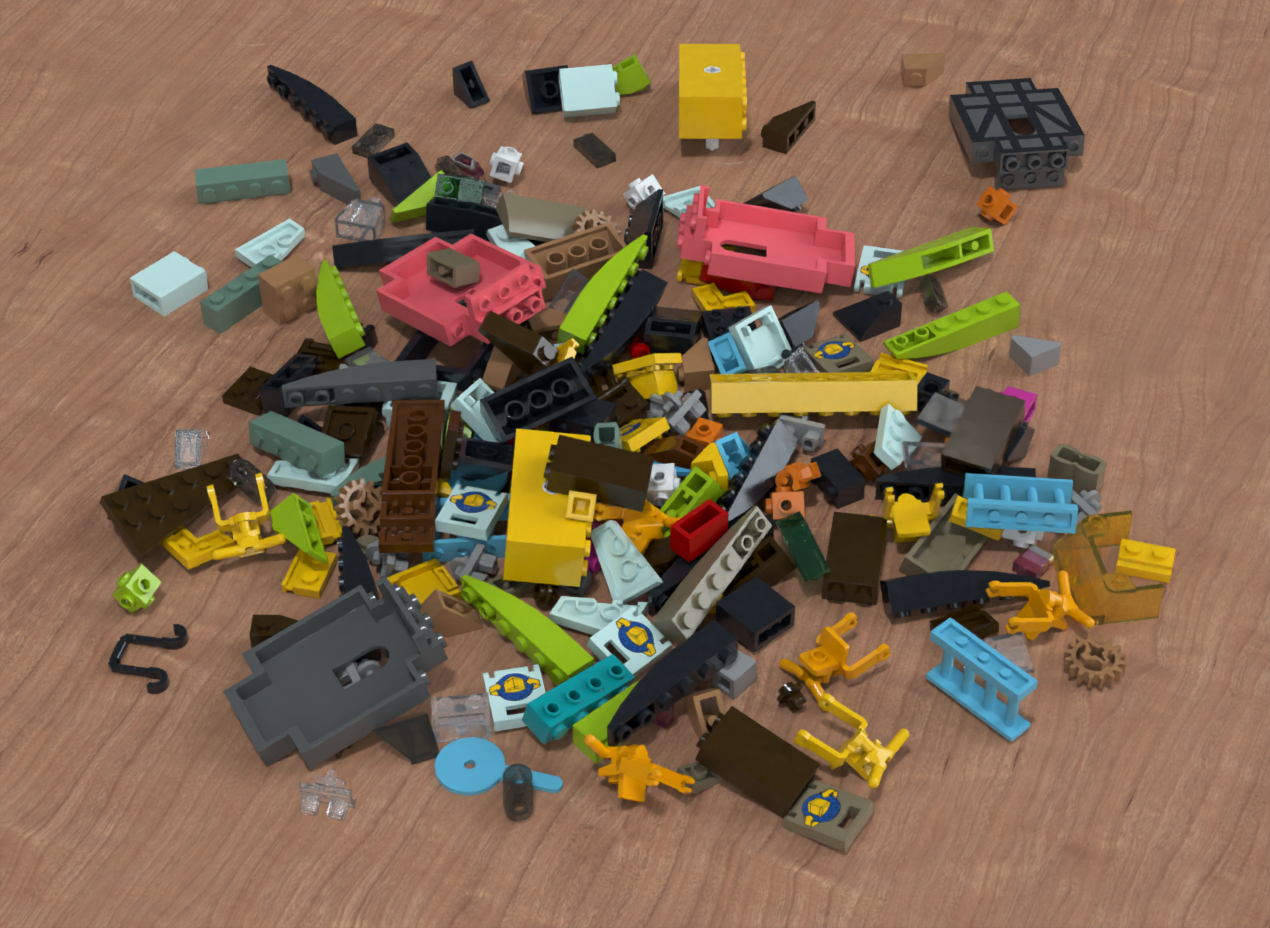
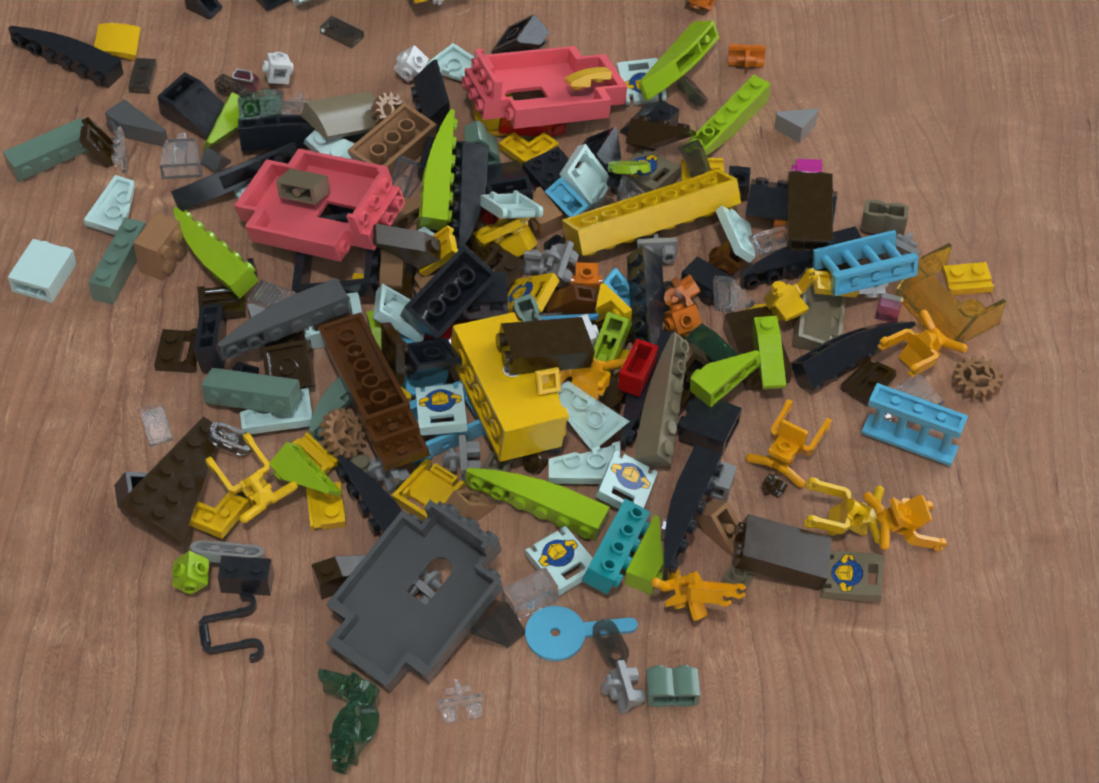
camera: 25 degrees left, 10 degrees up
none -> dark brown plate [79,117,115,168]
none -> yellow slope [94,23,141,61]
none -> clear slope [111,126,129,174]
none -> light grey plate [190,540,264,563]
none -> dark grey slope [201,147,231,173]
none -> black piece [218,556,274,596]
none -> clear green hips [318,668,380,775]
none -> sand green brick [464,120,501,166]
none -> light aqua container [480,191,543,219]
none -> yellow slope [564,67,612,90]
none -> light grey hips [600,660,645,714]
none -> lime tile [608,161,651,174]
none -> dark brown slope [626,116,696,150]
none -> sand green brick [645,665,700,707]
none -> clear smoke brick [679,139,711,178]
none -> lime slope [690,350,760,408]
none -> clear slope [713,276,755,313]
none -> orange hips [727,44,766,68]
none -> lime slope [751,316,786,389]
none -> light orange piece [863,492,948,551]

